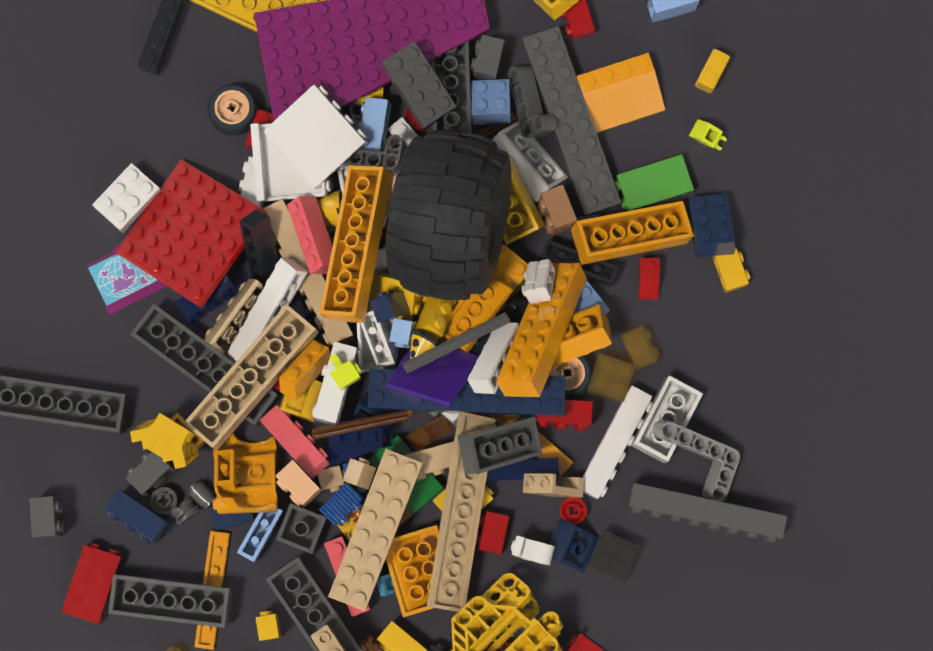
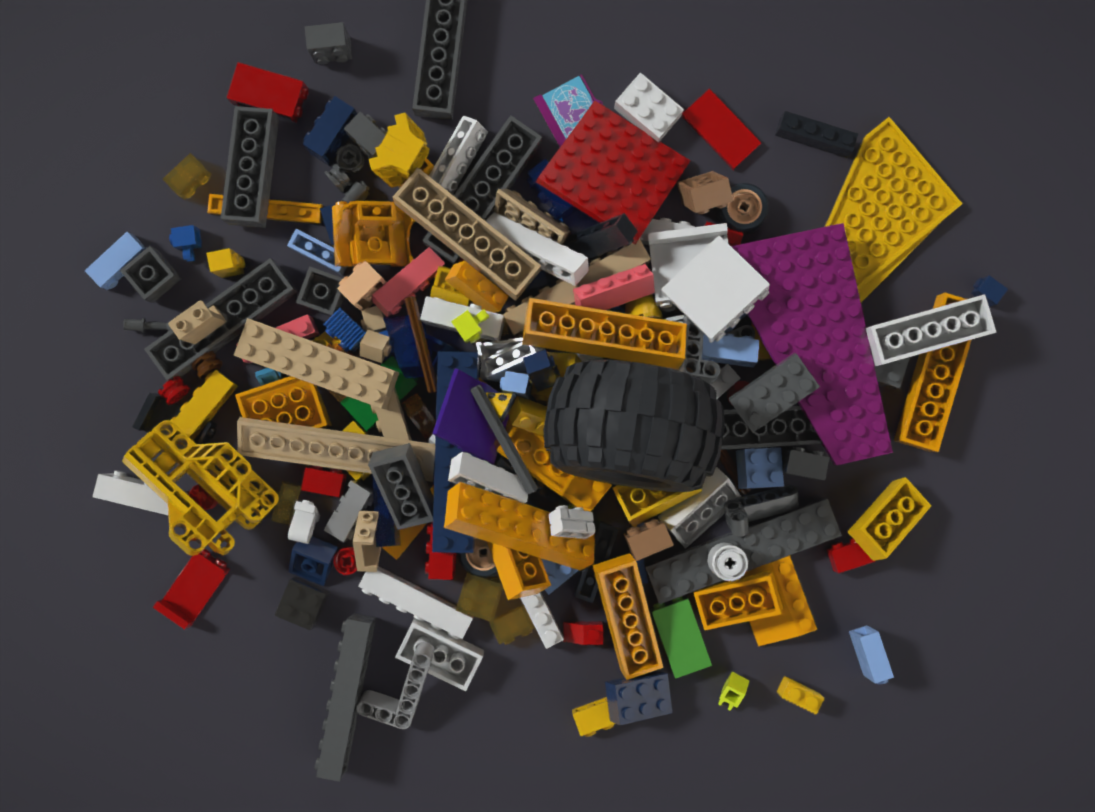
camera: 90 degrees right, 5 degrees up
none -> clear yellow brick [271,481,301,525]
none -> light grey wedge [324,480,377,542]
none -> white brick [429,116,488,195]
none -> white brick [521,592,564,649]
none -> medium nougat brick [677,171,733,214]
none -> red tile [682,88,761,170]
none -> light orange brick [694,571,783,630]
none -> white piece [707,542,748,581]

